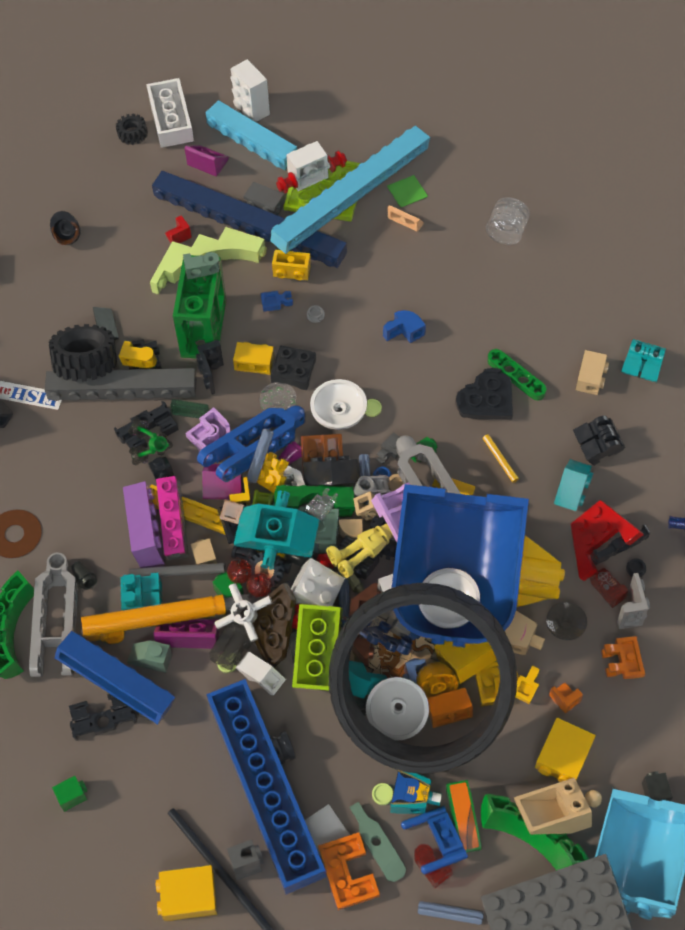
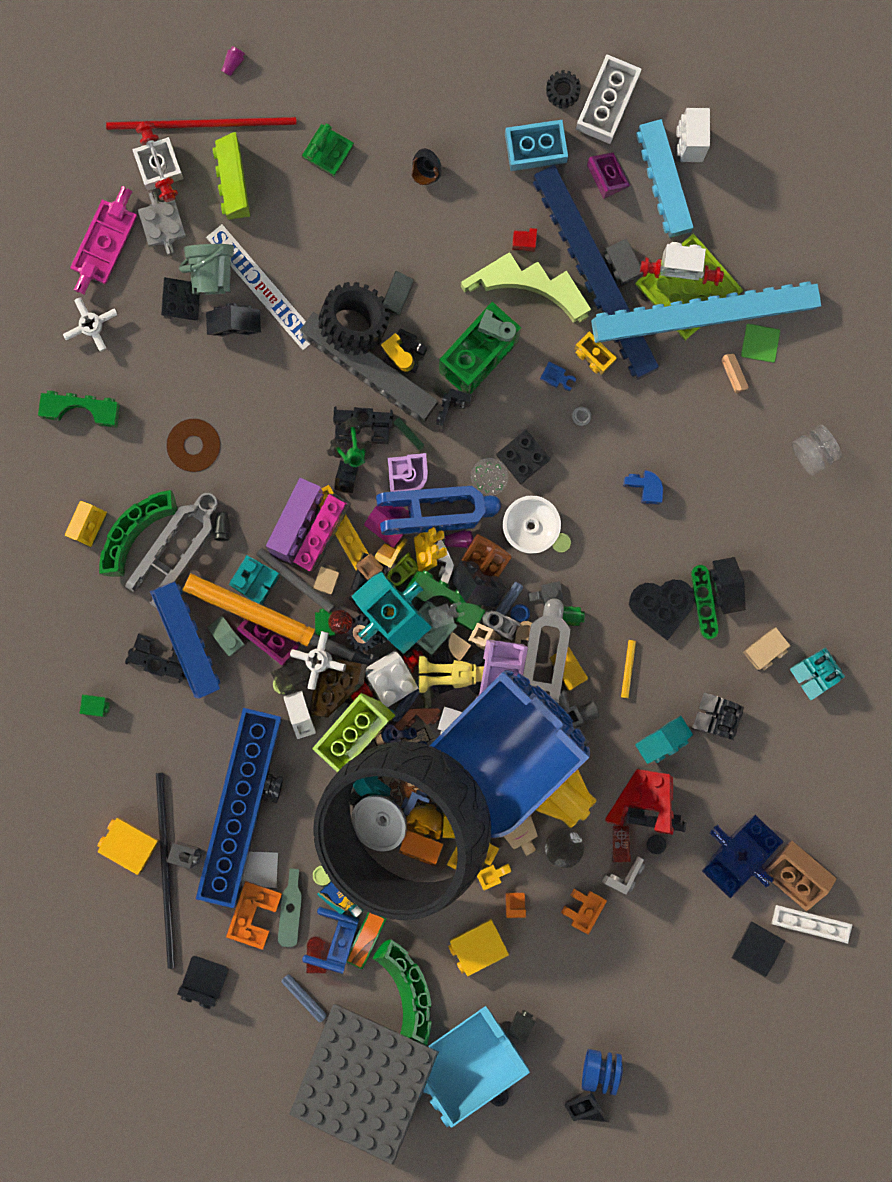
camera: 30 degrees right, 25 degrees up
yellow brick [233,342,274,375] -> none
clear red piece [246,573,272,598] -> none
sand blue axle [247,429,274,483] -> none
white dish [419,568,480,628] -> none
tan slope [514,778,602,835] -> none
none -> medium azure brick [505,120,568,171]
none -> black brick [710,557,746,614]

